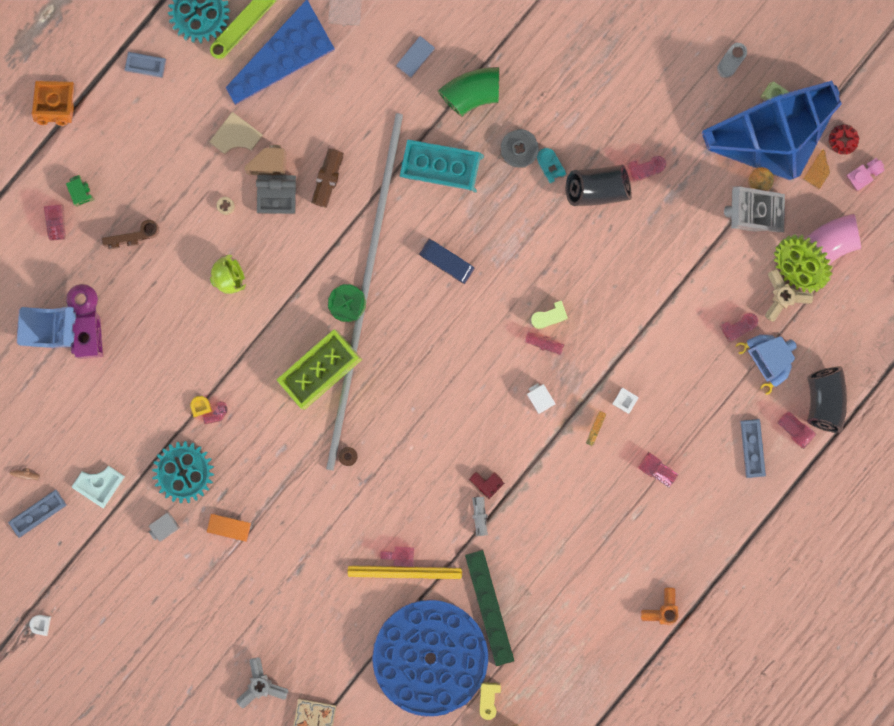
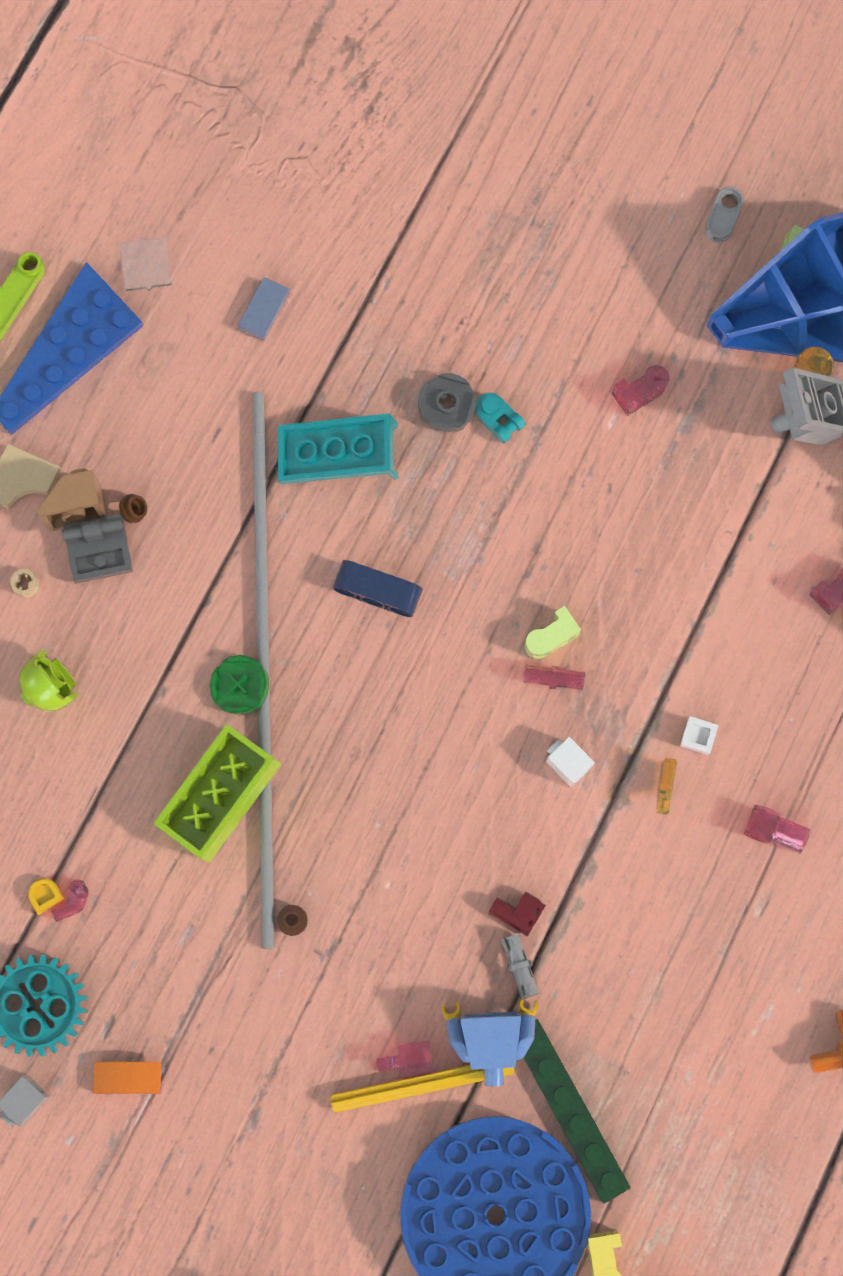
camera: 15 degrees left, 10 degrees down
reddish brown piece [311,148,344,208] -> none
green brick [437,67,499,117] -> none
black brick [565,164,632,206] -> none
none -> reddish brown plate [119,494,147,523]
none -> medium blue torso [442,999,538,1087]

